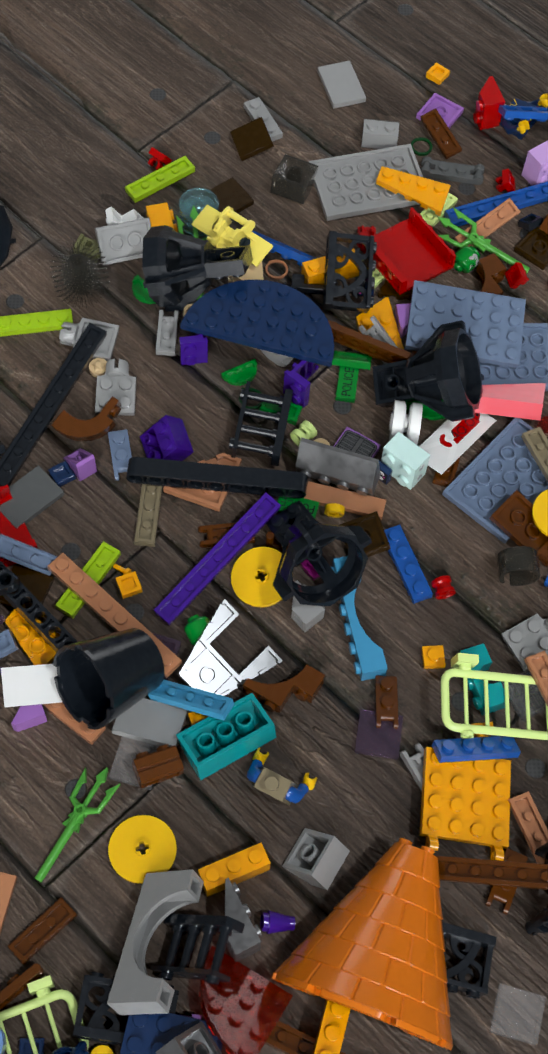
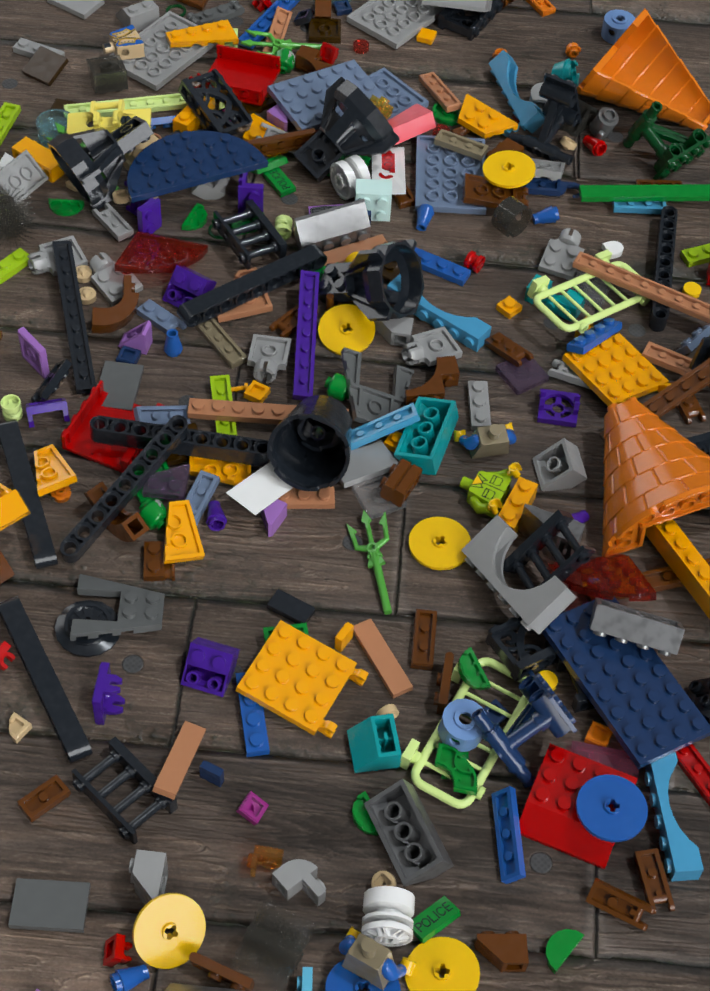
camera: 40 degrees left, 10 degrees down
none -> yellowish green tile [64,93,188,119]
none -> tan tile [80,287,97,305]
none -> tan torso [102,25,145,60]
none -> clear red plate [115,231,208,274]
none -> blue cone [164,329,183,357]
none -> light grey plate [247,334,291,384]
none -> clear yellow brick [370,95,394,120]
none -> light grey plate [401,326,463,367]
none -> blue cone [416,204,434,231]
none -> green tile [458,647,491,690]
none -> lime torso [459,462,522,518]
none -> light grey plate [467,381,491,431]
none -> dark purple piece [537,388,580,428]

